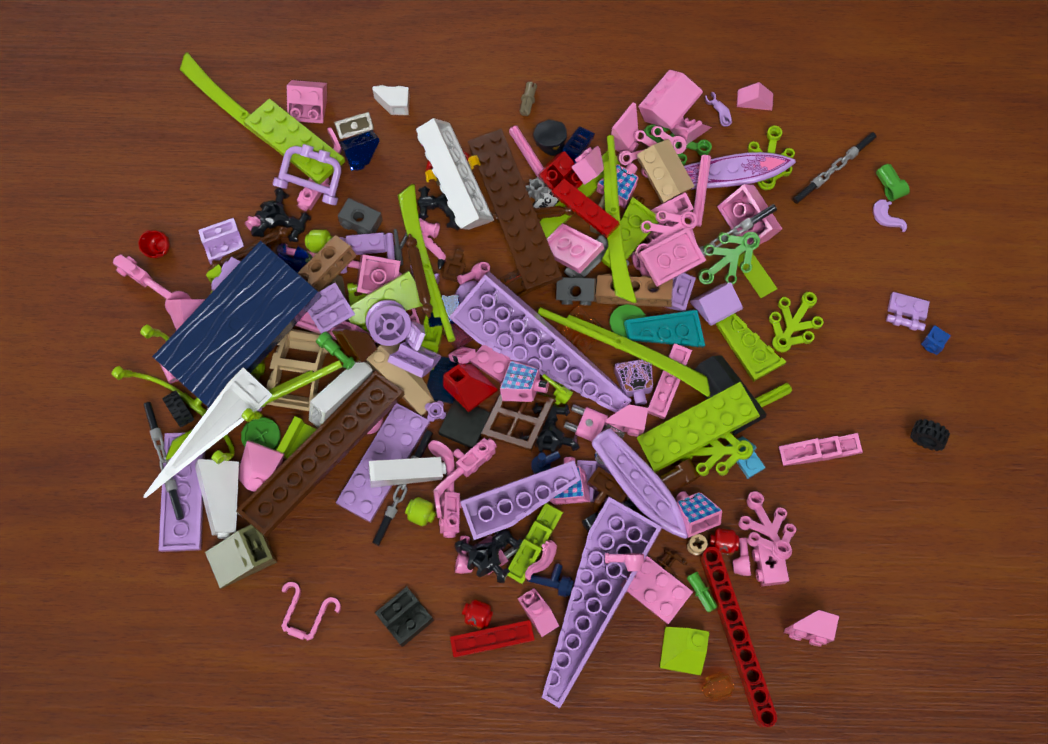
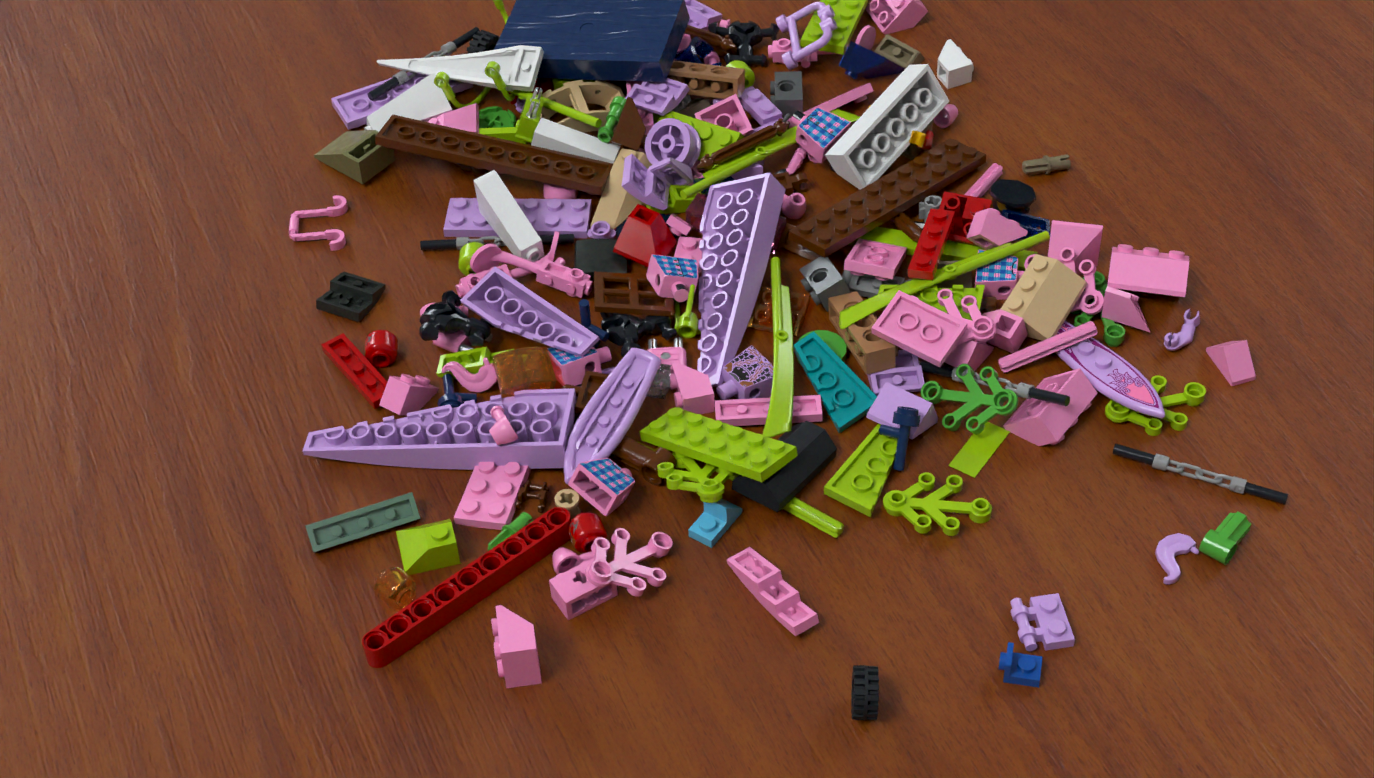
camera: 70 degrees right, 25 degrees down
none -> sand green plate [305,492,421,552]
none -> clear orange slope [492,347,557,395]
none -> lime piece [515,87,544,143]
none -> bright pink plate [787,83,874,128]
none -> torso [791,107,851,164]
none -> dark blue piece [879,406,921,471]

